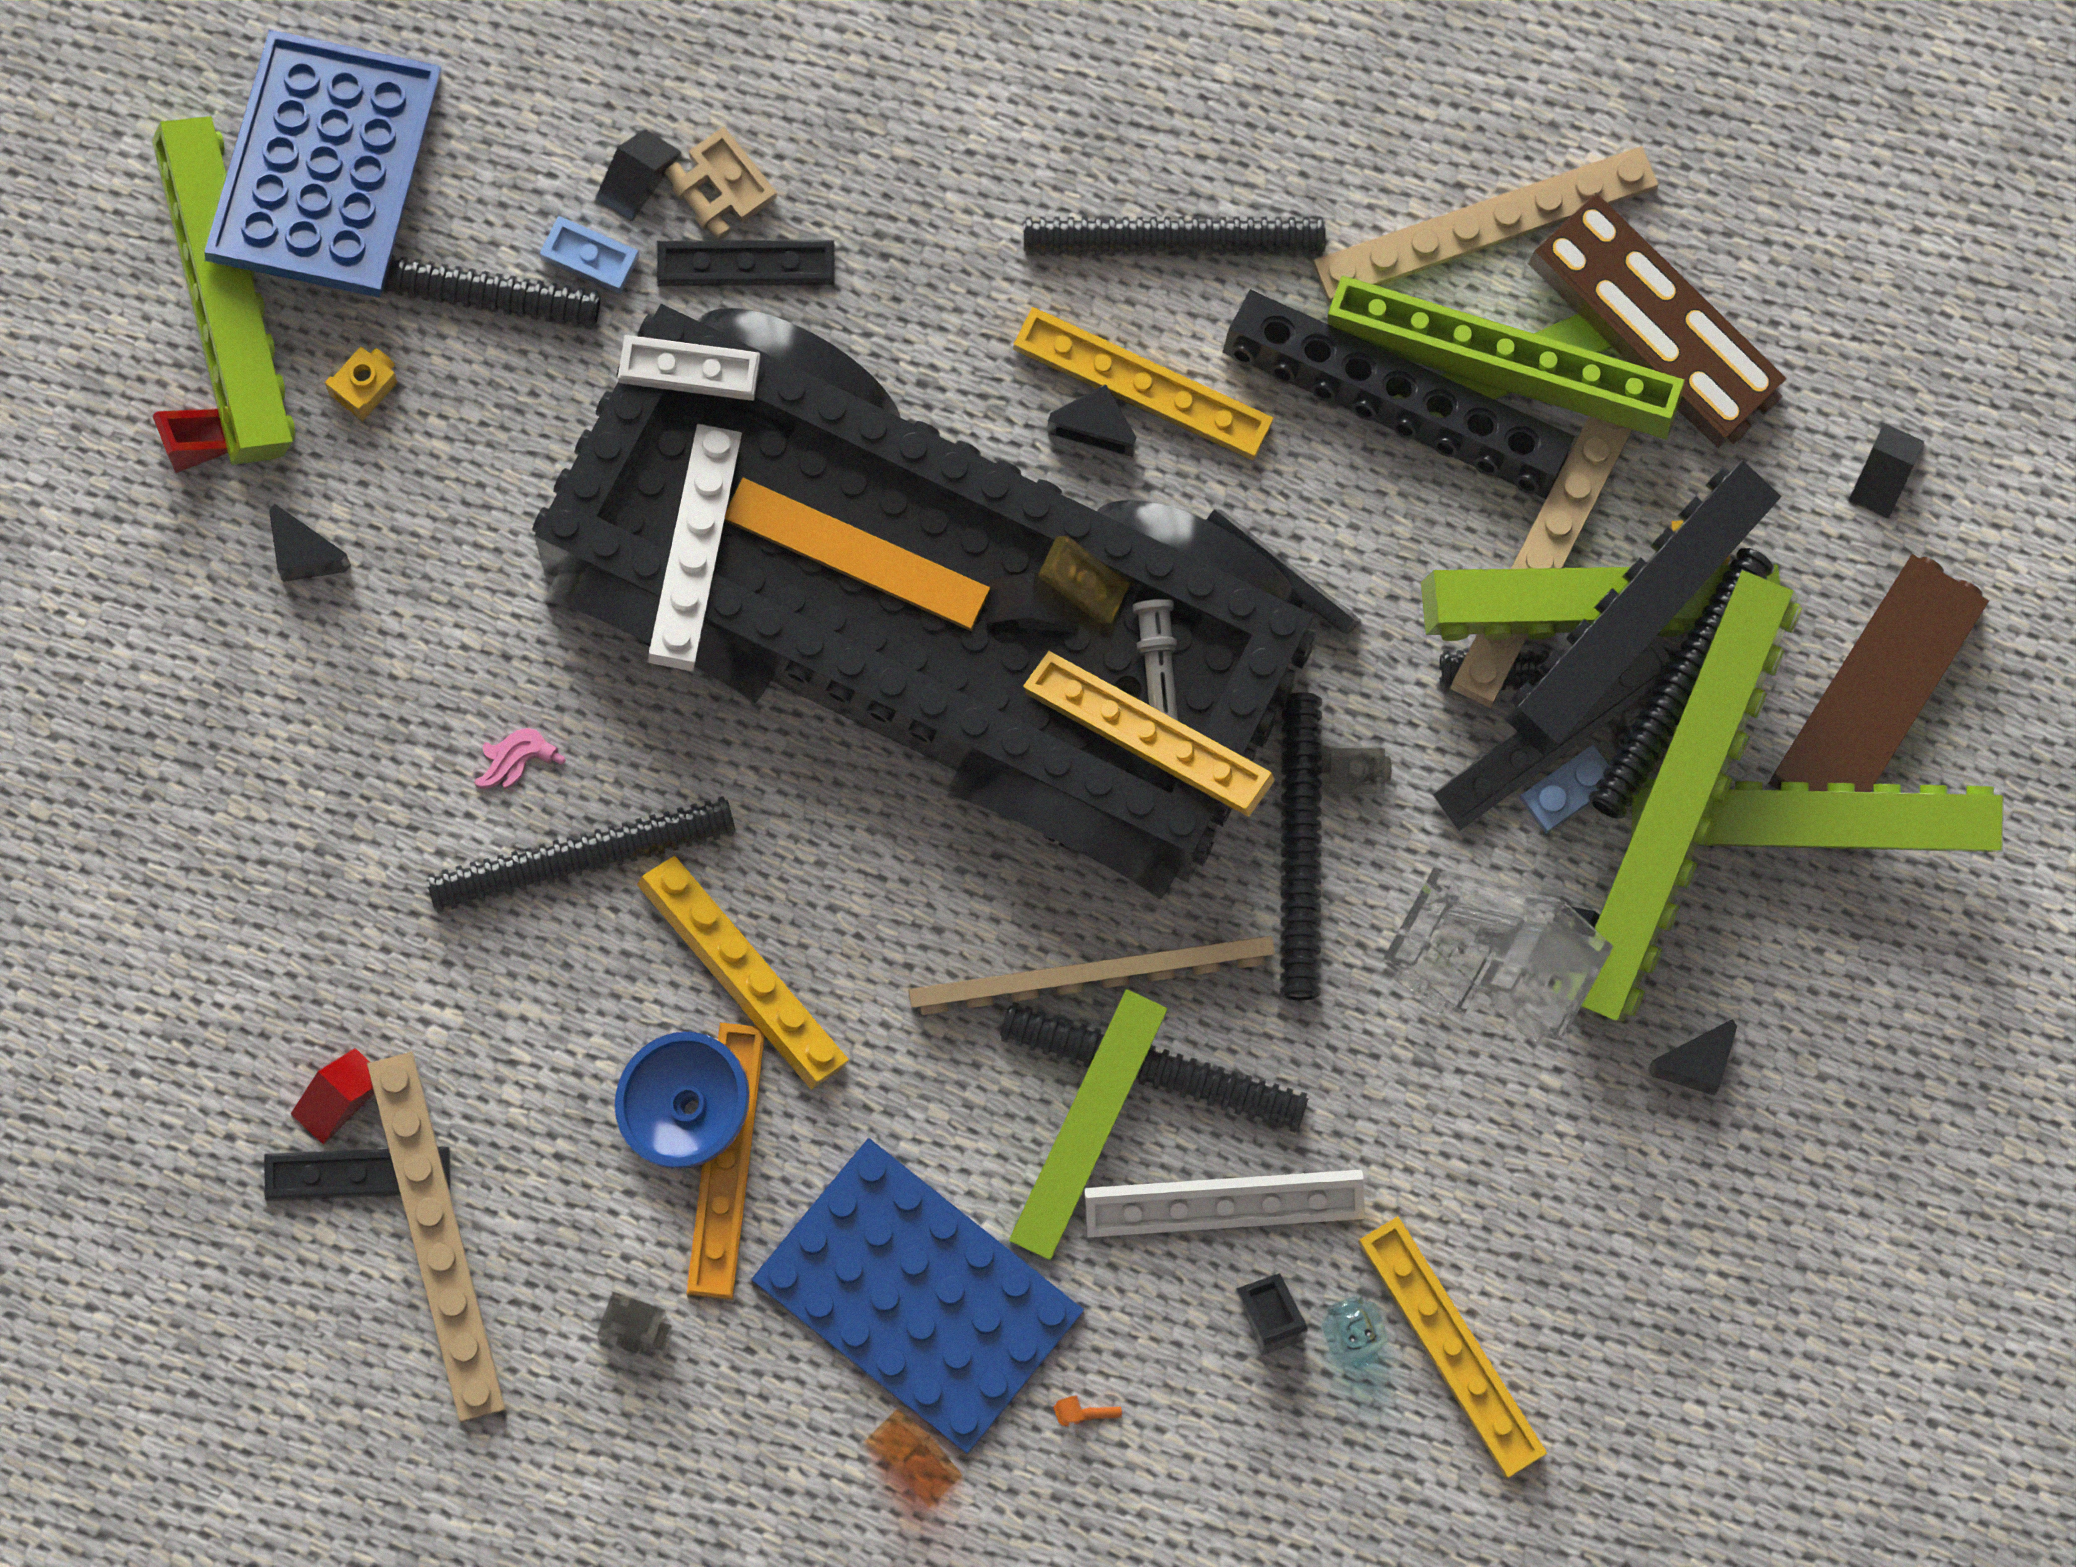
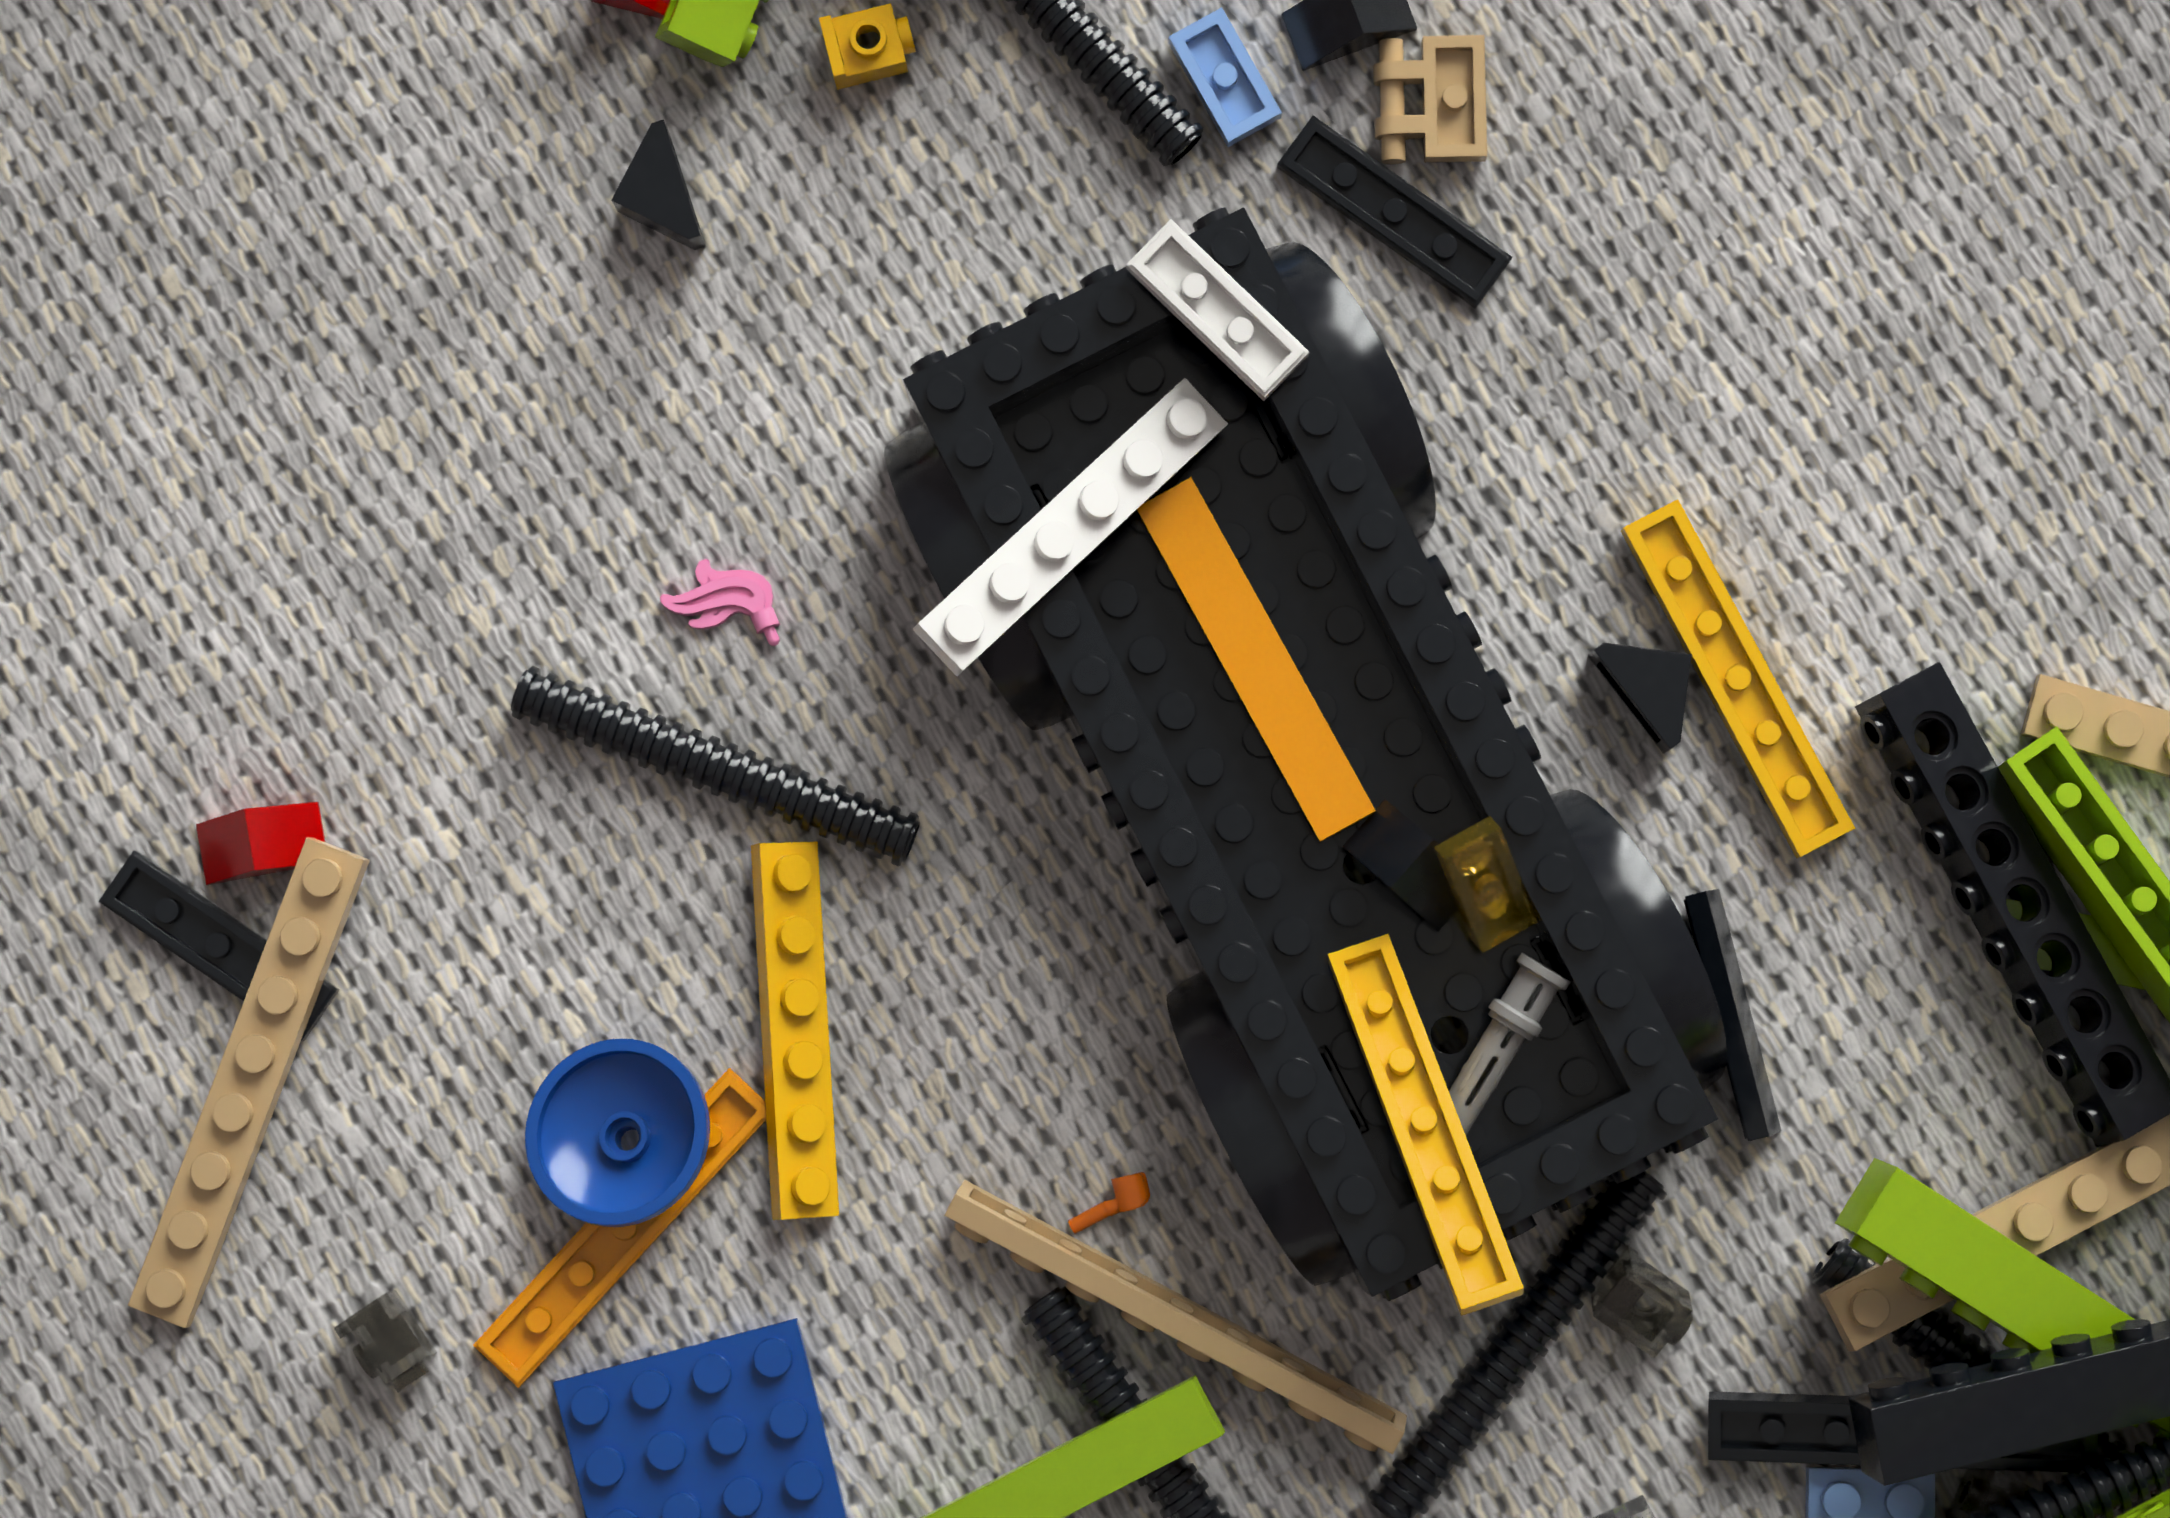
camera: 45 degrees right, 10 degrees up
black piece [1023,216,1326,256] -> none
none -> orange hand [1068,1172,1150,1234]

